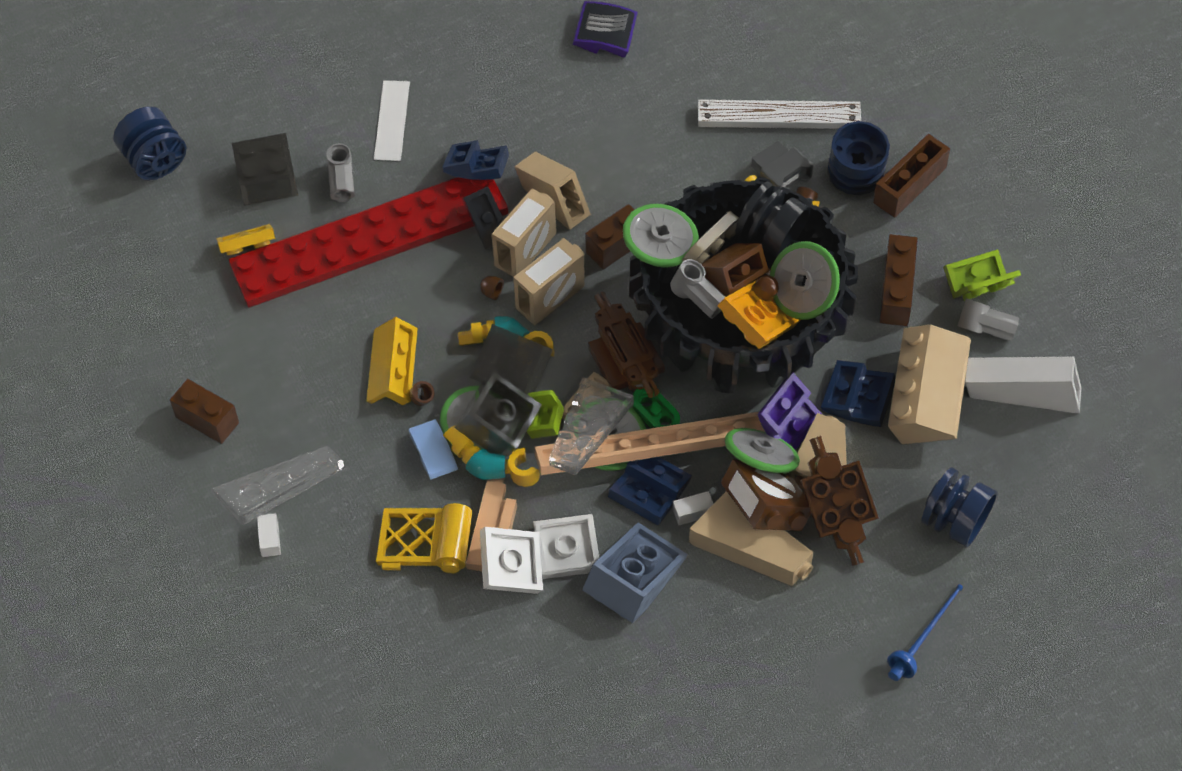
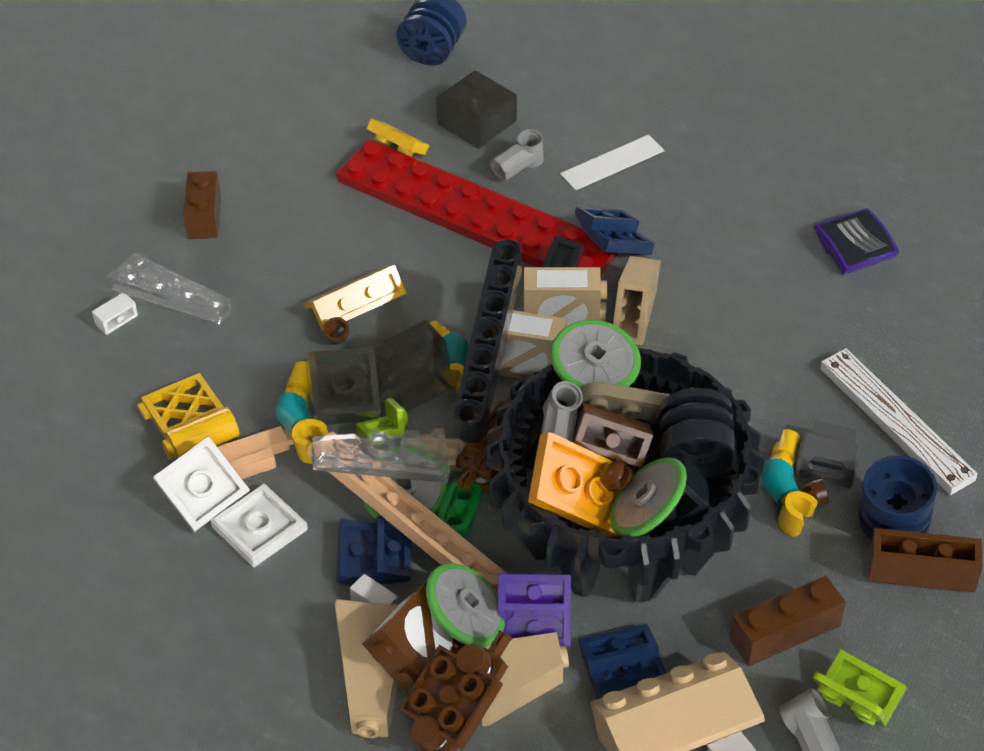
camera: 55 degrees right, 10 degrees down
light blue slope [409,419,458,480] -> none
sand blue slope [583,522,688,623] -> none
none -> black beam [454,239,522,443]

